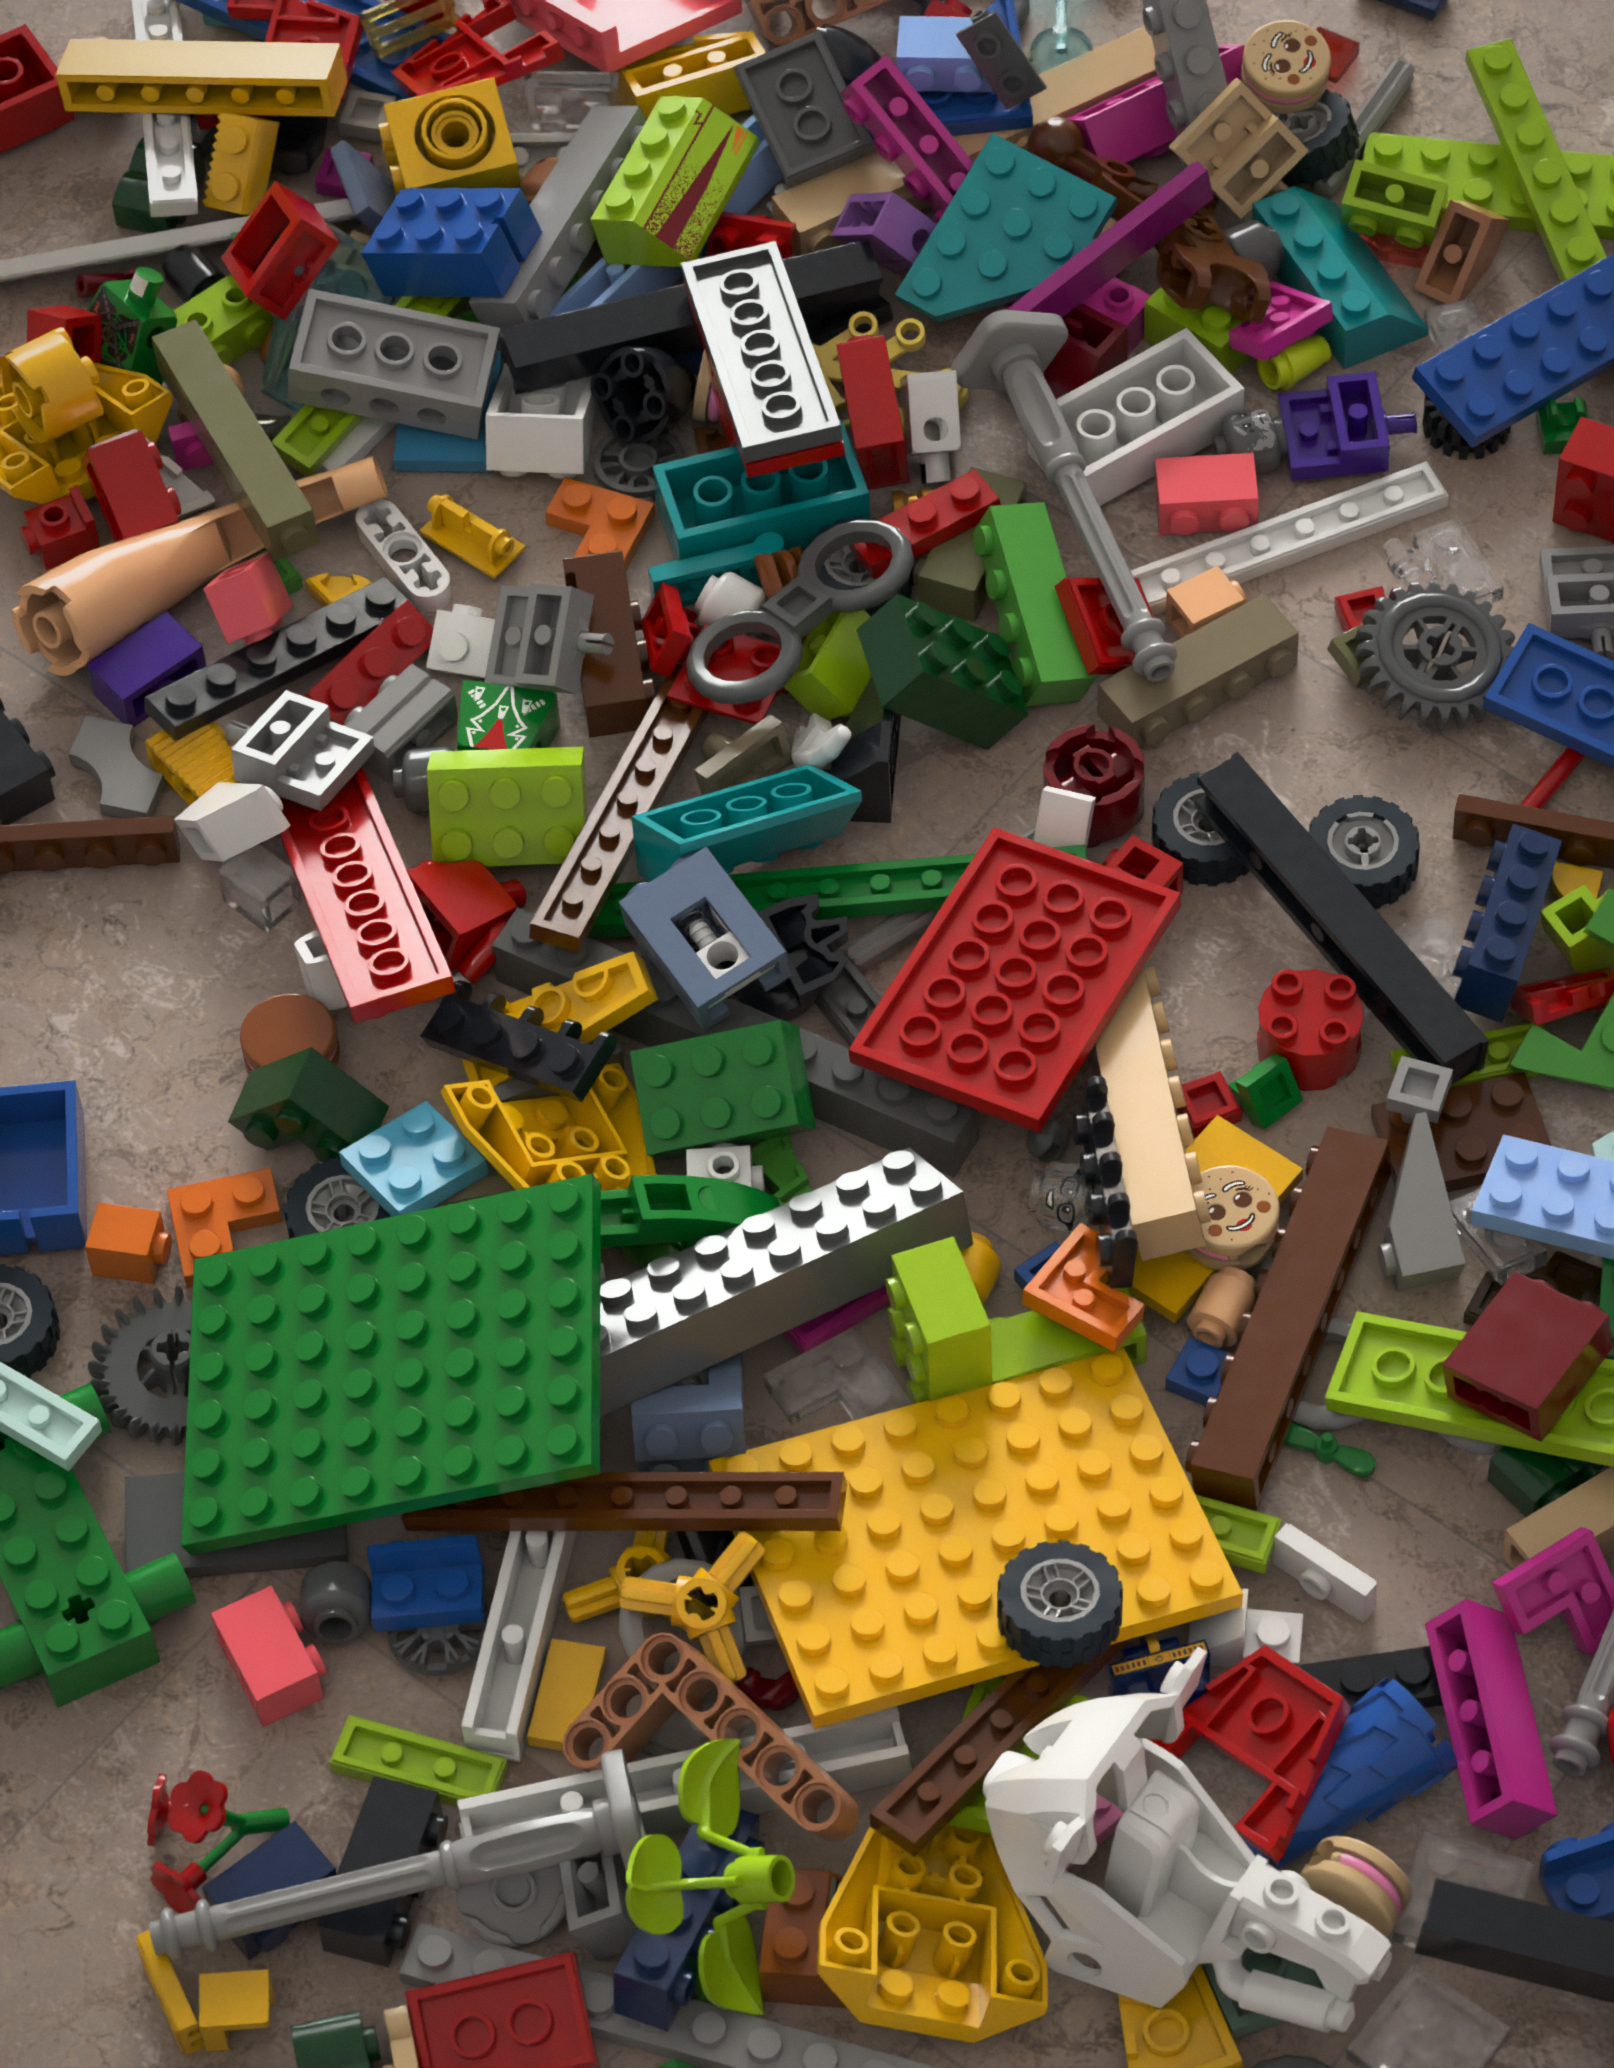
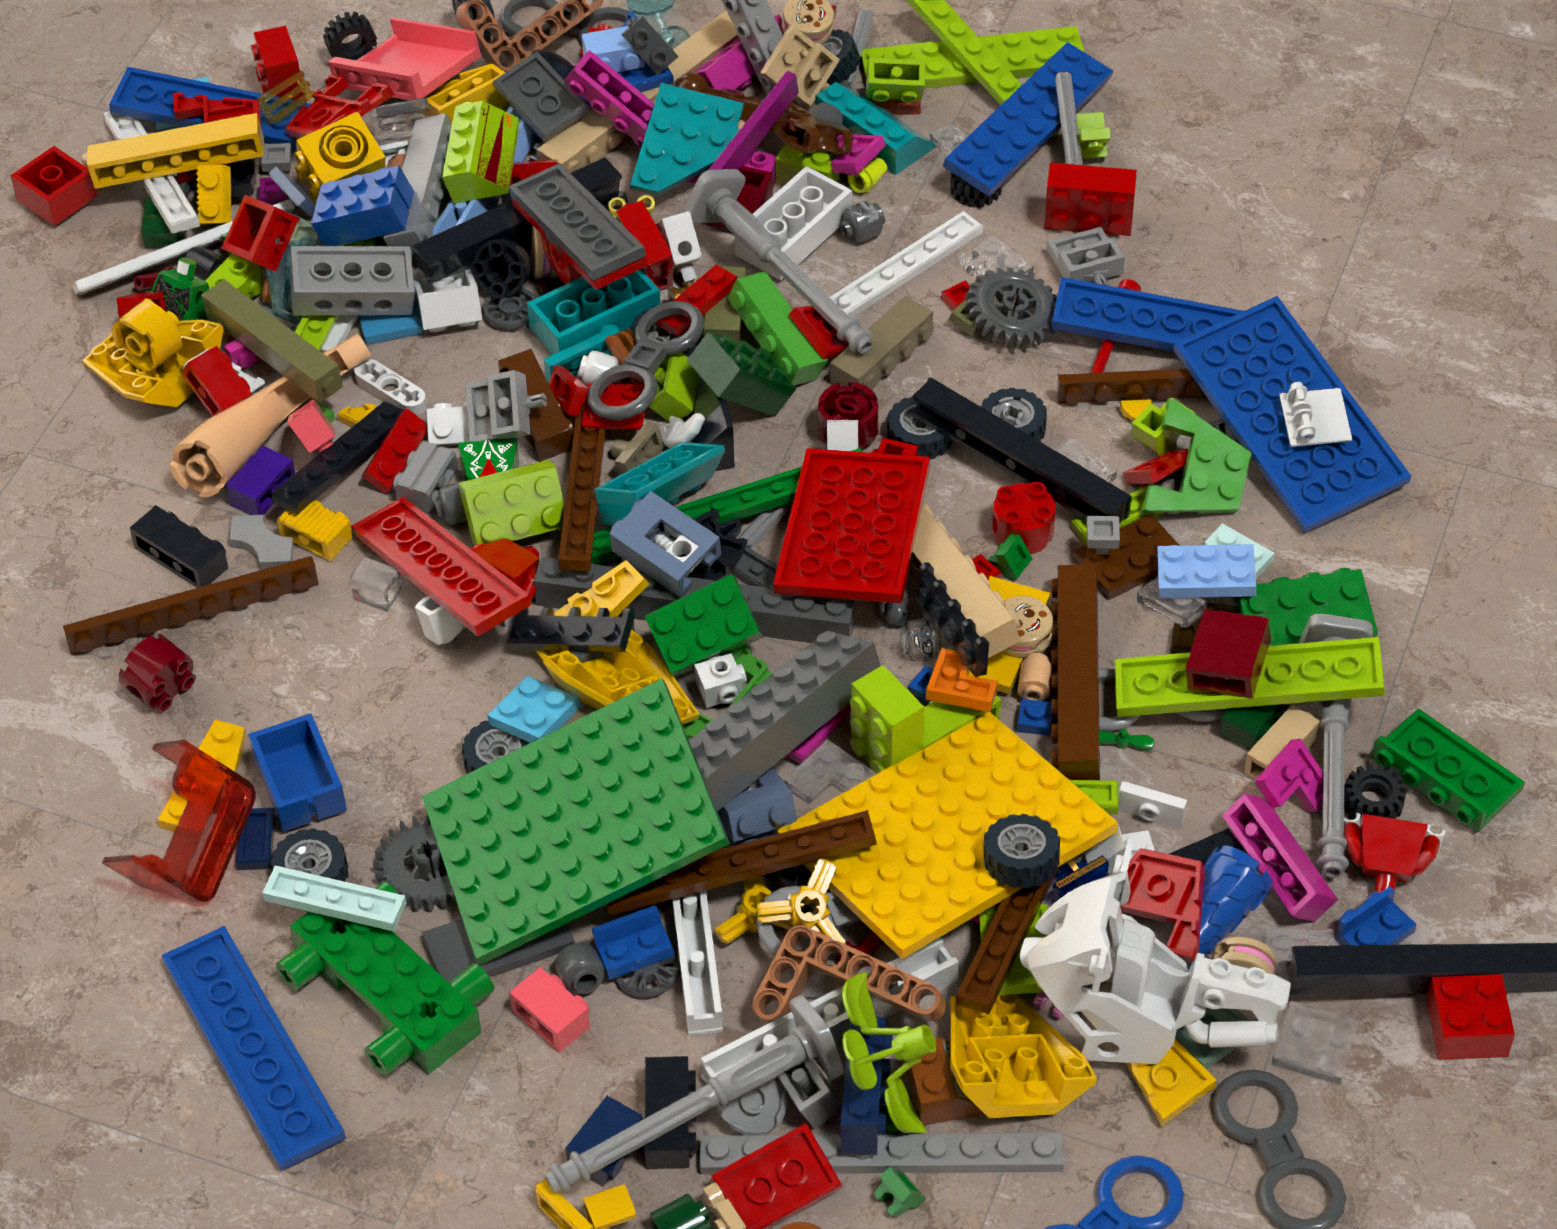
camera: 20 degrees left, 5 degrees down
red brick [20,485,100,571] -> none
orange brick [85,1202,172,1284] -> none
red plant [147,1770,290,1914] -> none
orange plate [167,1168,282,1288] -> none
white slope [174,782,291,862] -> none
light grey plate [225,691,375,811] -> none
dark green brick [228,1047,389,1163] -> none
dark orange head [240,993,340,1074] -> none
lime tile [329,1715,509,1807] -> none
yellow hinge [419,494,526,579] -> none
yellow tile [527,1638,607,1751] -> none
orange plate [545,477,656,571] -> none
green slope [601,1175,780,1250] -> none
medium lavender torso [830,192,937,274] -> none
coral brick [1155,453,1259,536] -> none
light nougat brick [1166,566,1247,638] -> none
dark purple plate [1277,371,1417,481] -> none
light grey slope [1378,1112,1466,1291] -> none
nougat slope [1413,200,1510,308] -> none
dark blue brick [1452,824,1562,1023] -> none
green tile [1536,397,1589,455] -> none

